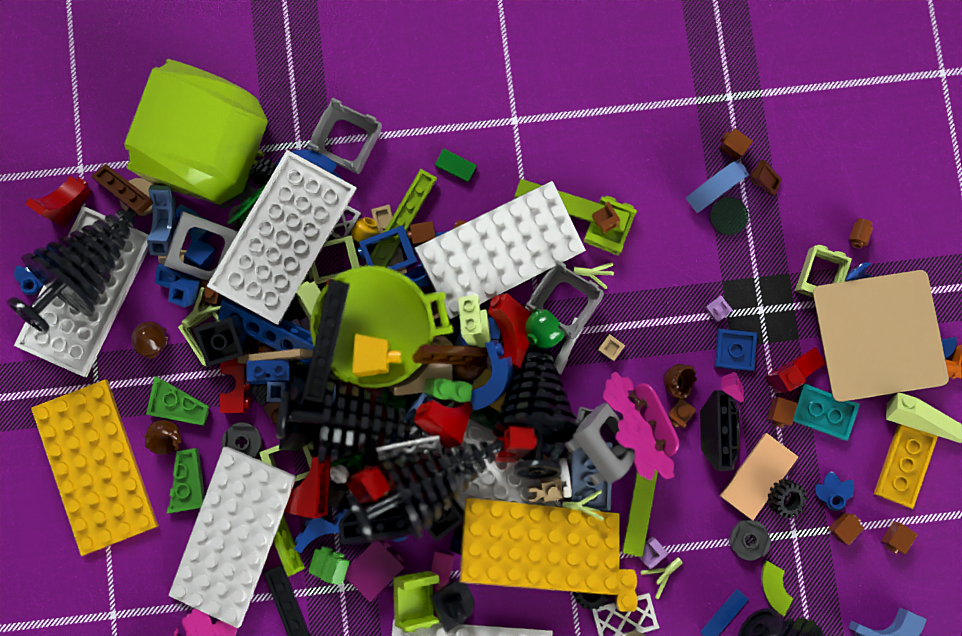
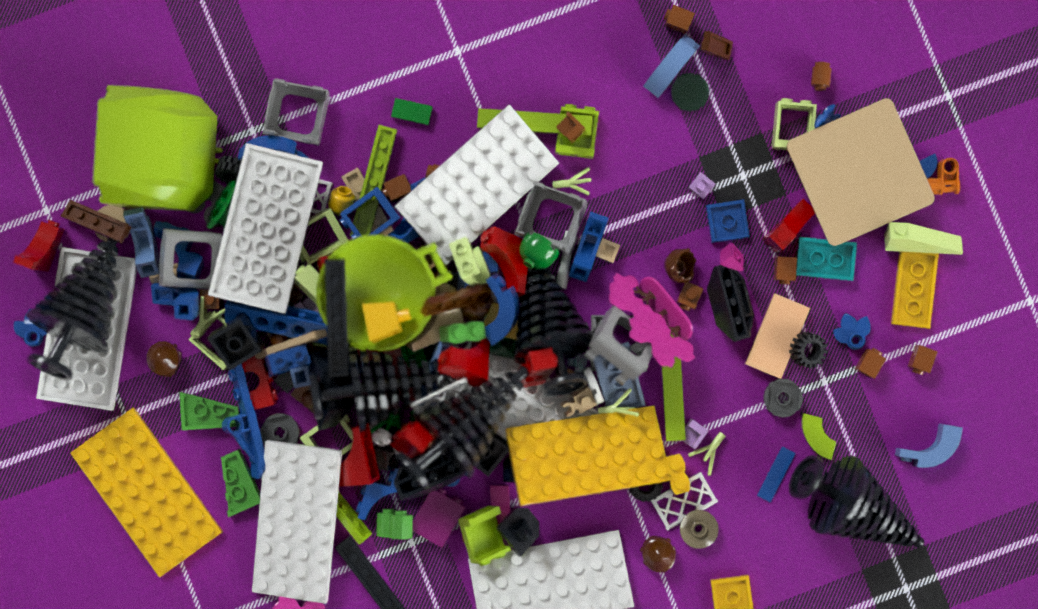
camera: 10 degrees left, 5 degrees up
reddish brown hair [144,420,182,455] -> none
none -> blue piece [222,363,266,479]
none -> blue arch [569,211,609,282]

